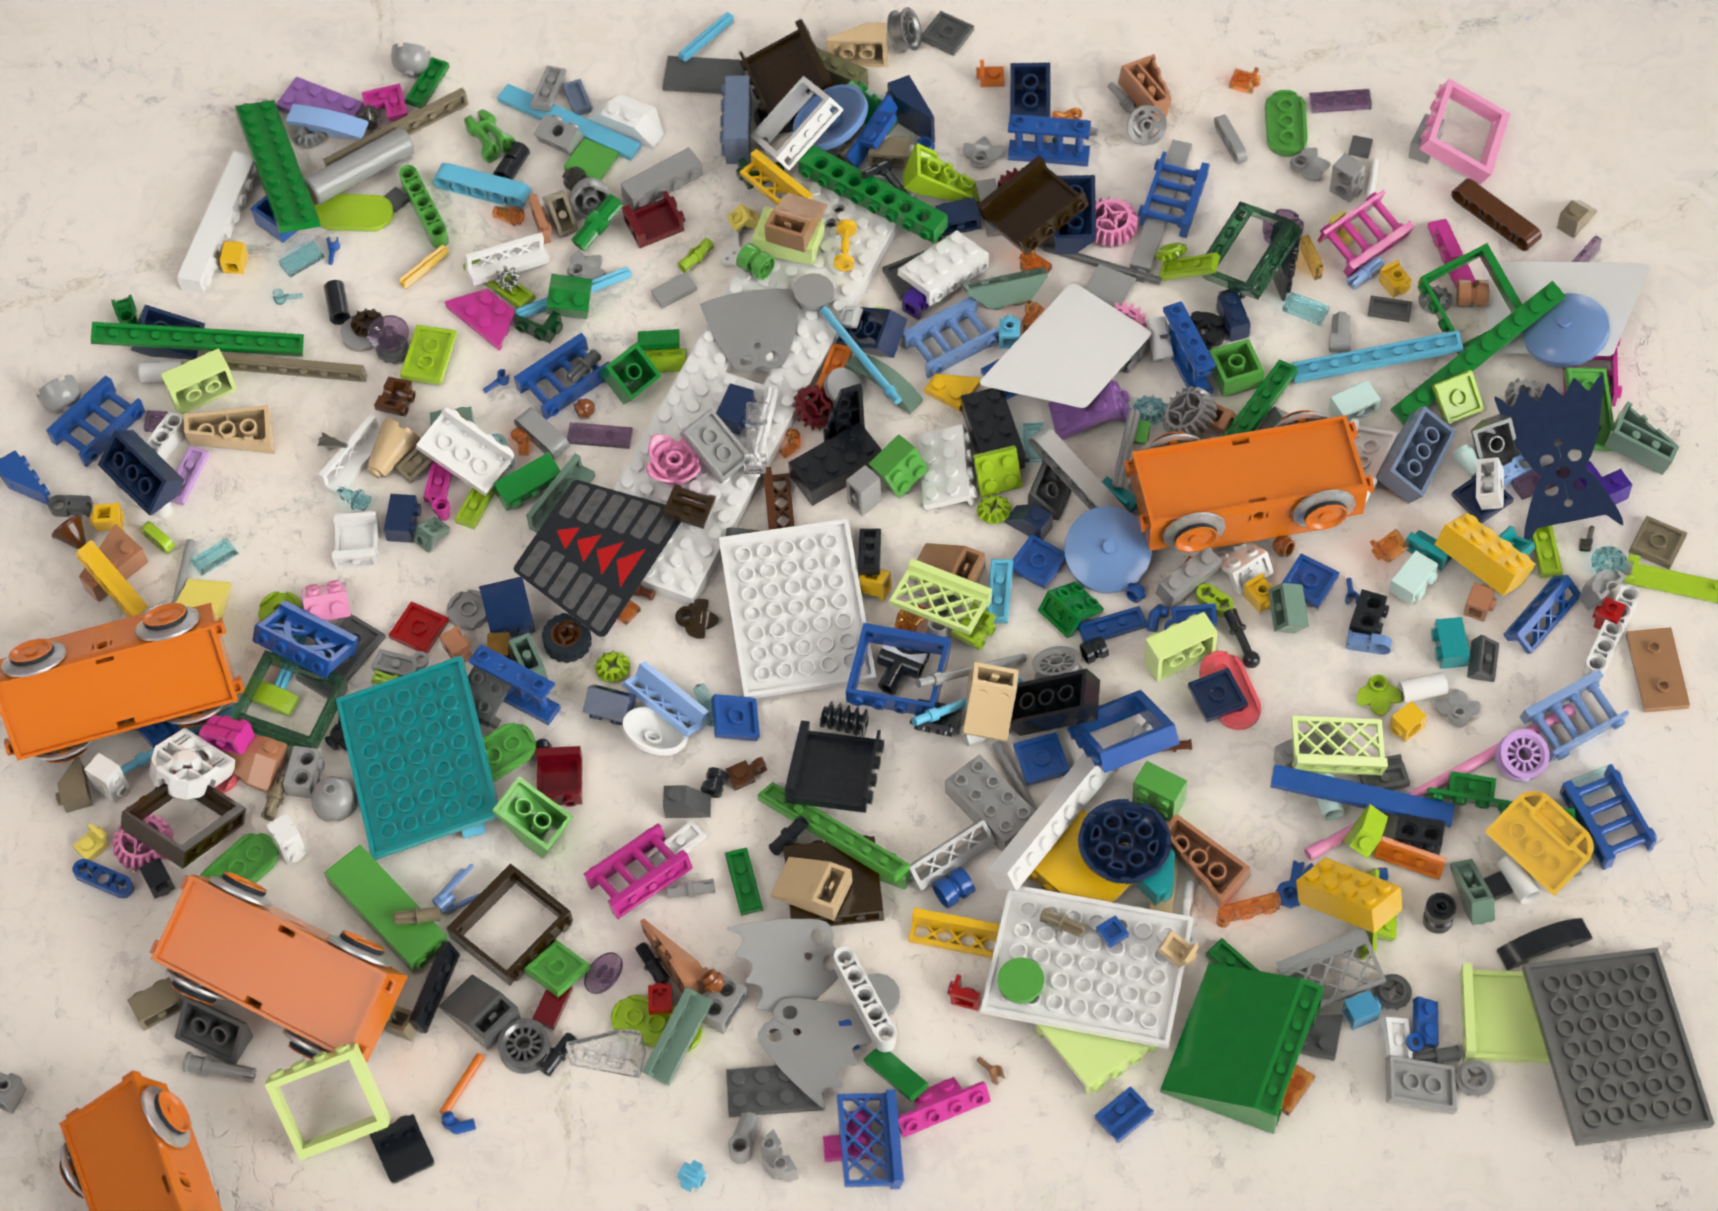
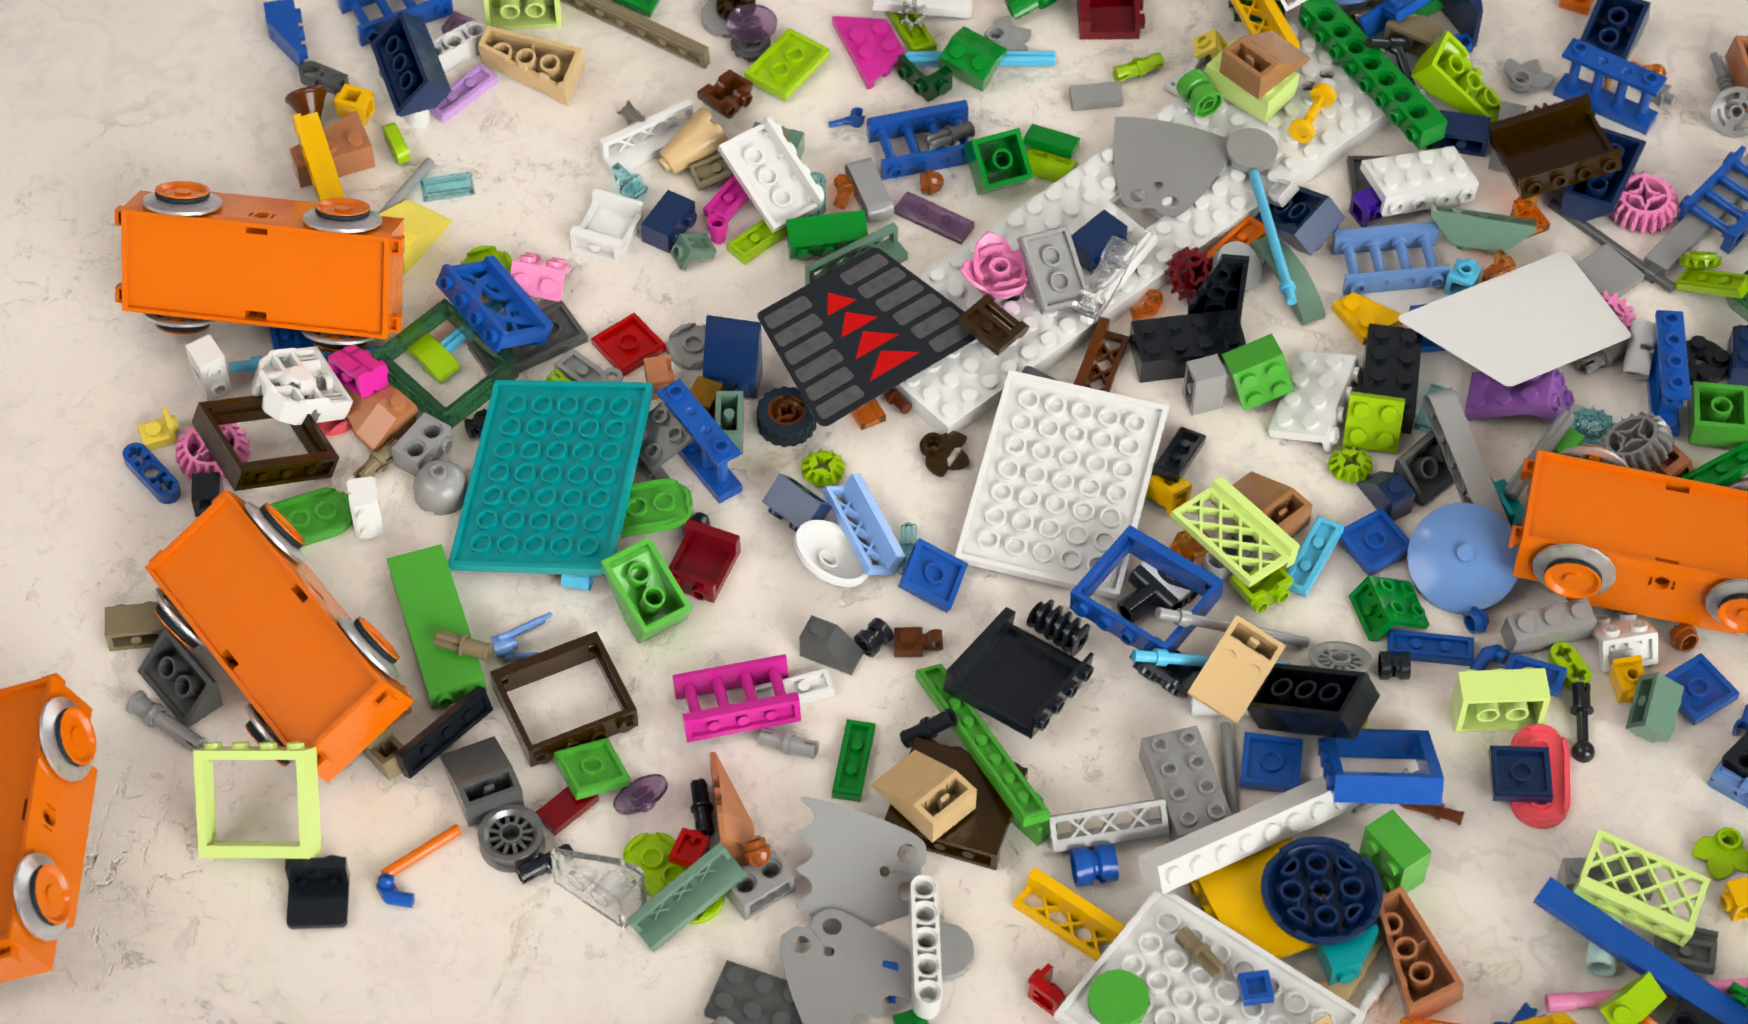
camera: 20 degrees right, 5 degrees down
dark tan slope [55,757,93,813] -> none

